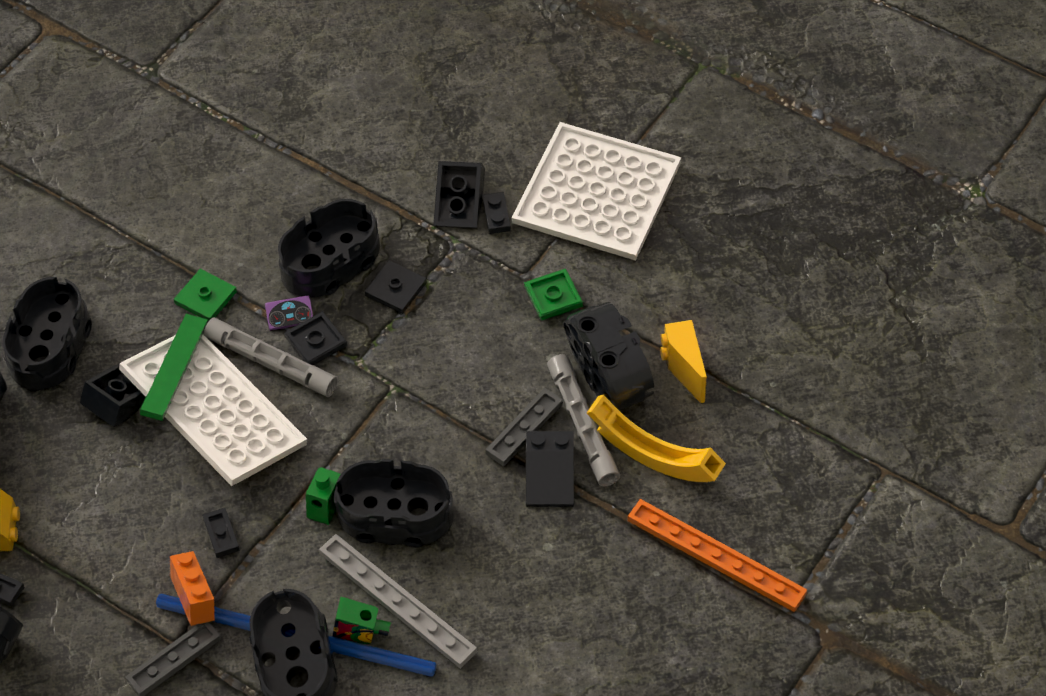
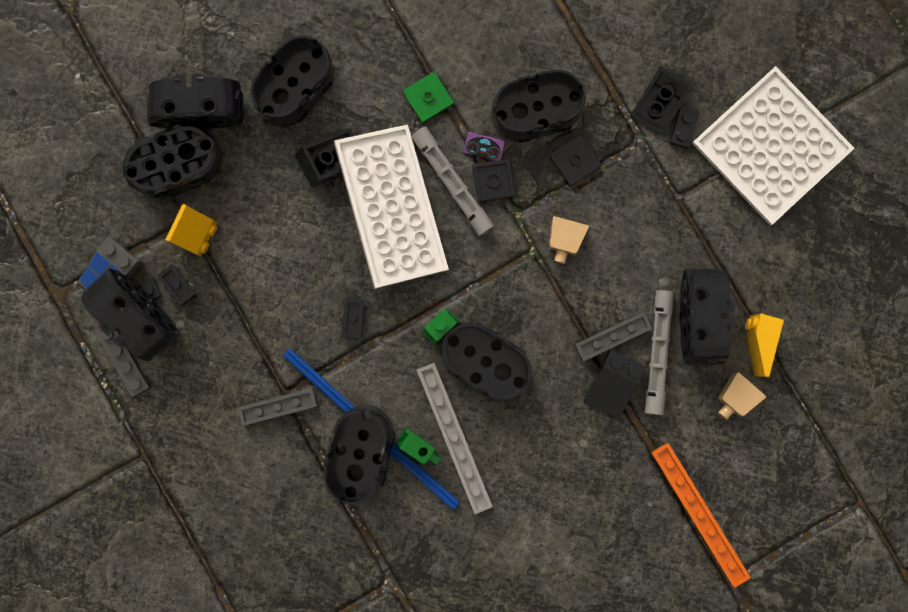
camera: 25 degrees right, 30 degrees up
green tile [140,314,208,421] -> none
orange brick [170,551,215,626] -> none
green plate [524,268,583,321] -> none
yellow arch [587,395,726,482] -> none
none -> tan torso [549,216,589,264]
none -> tan torso [718,372,767,420]

